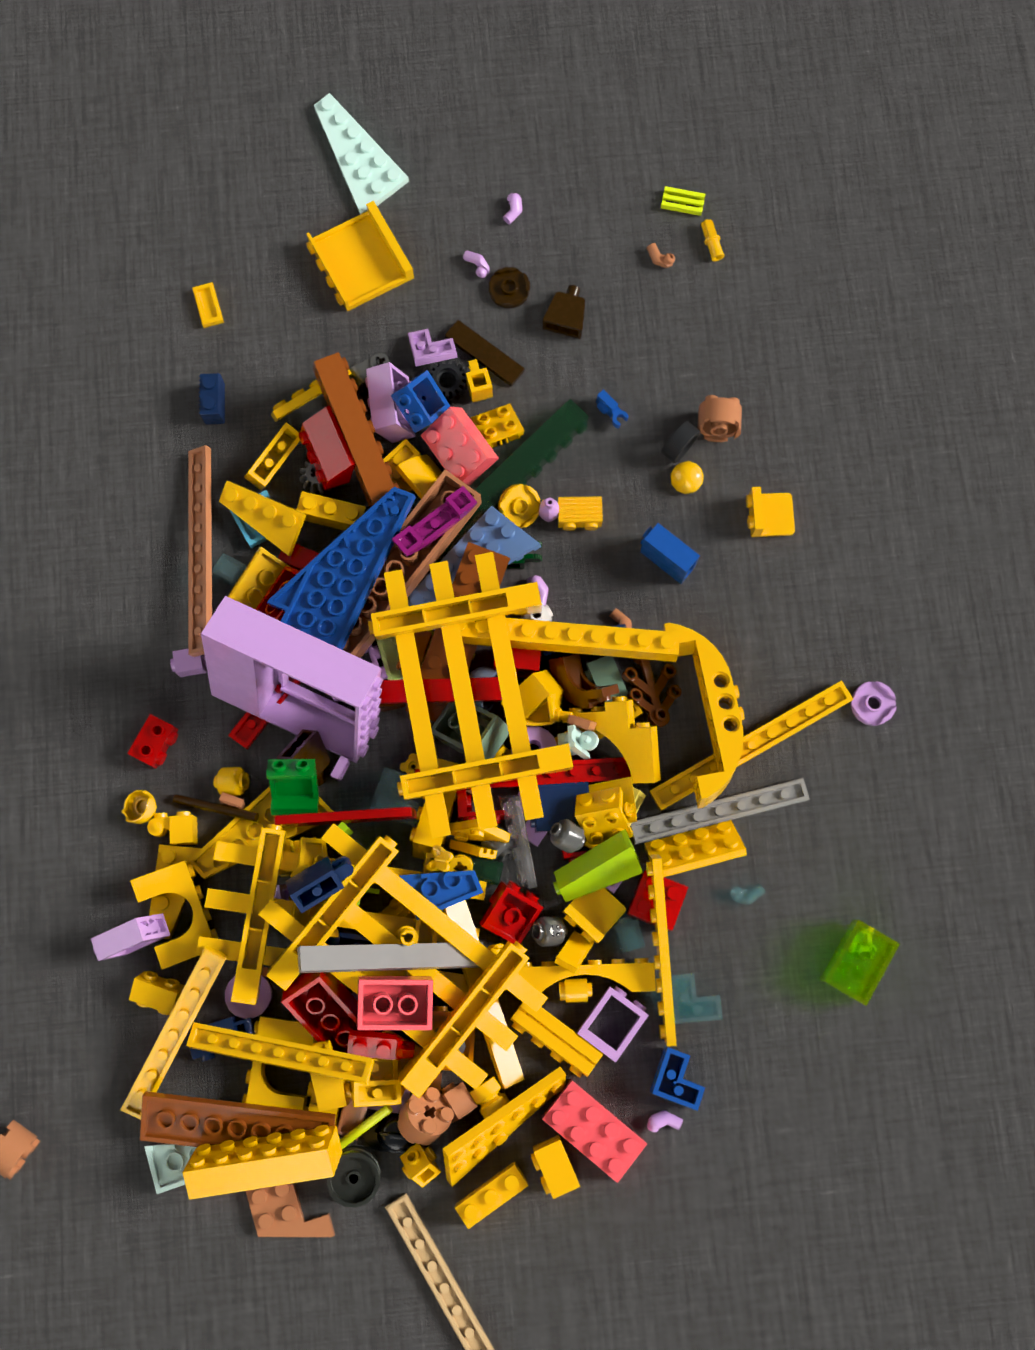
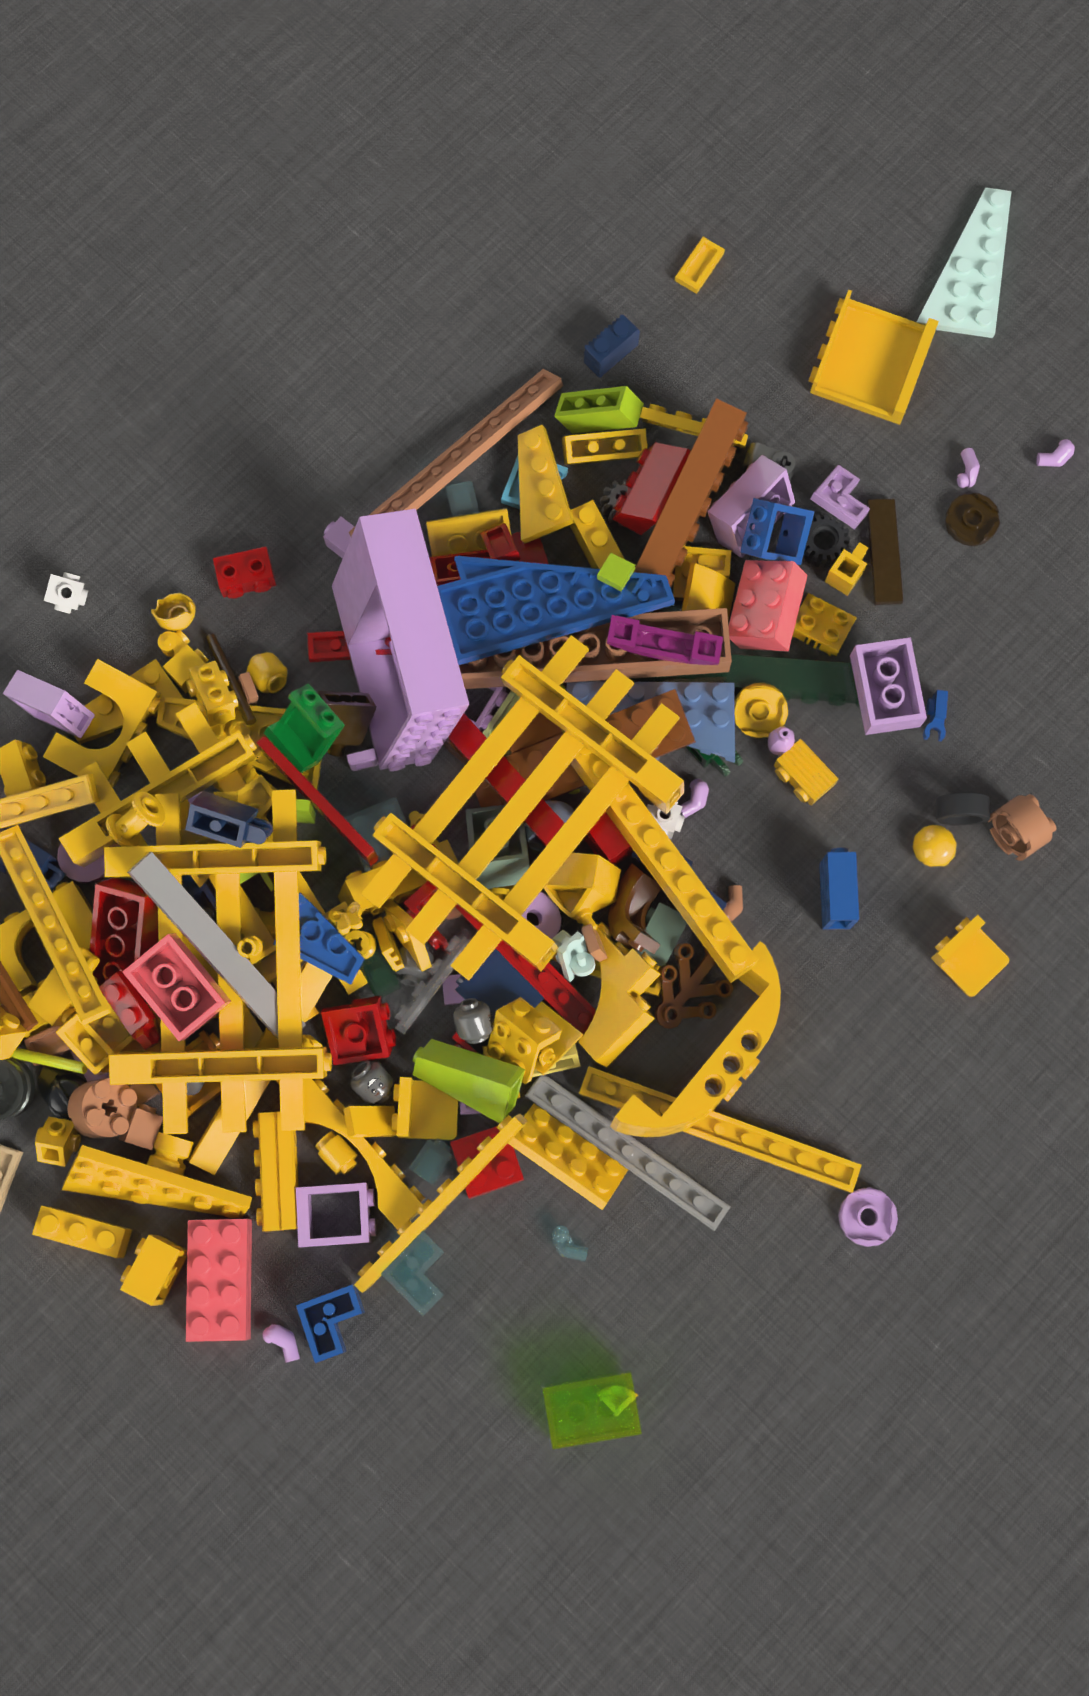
camera: 50 degrees right, 0 degrees up
dark brown torso [542,285,586,339] -> none
none -> white brick [44,572,88,614]
none -> yellow hose [106,791,166,847]
none -> yellow brick [186,661,238,727]
none -> red tile [480,523,521,561]
none -> lime brick [554,386,644,434]
none -> lime tile [597,553,635,592]
none -> lavender brick [850,637,927,735]

